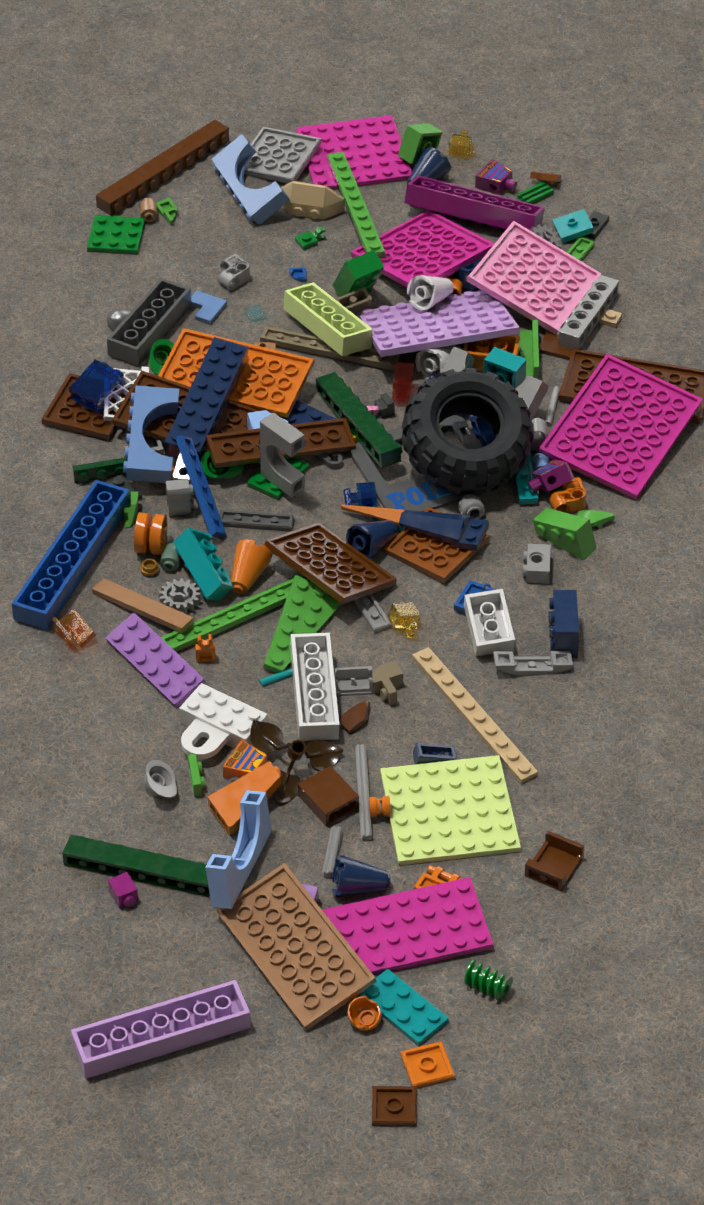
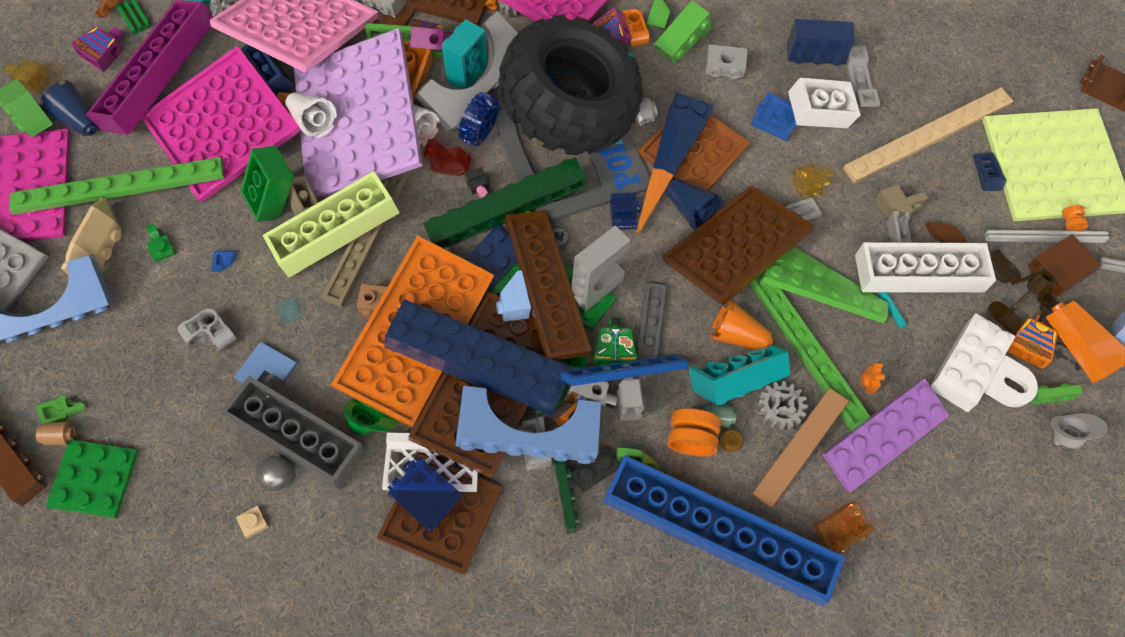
camera: 90 degrees left, 20 degrees up
none -> tan plate [236,505,269,539]
none -> magenta torso [410,19,454,50]
none -> green torso [594,317,637,366]

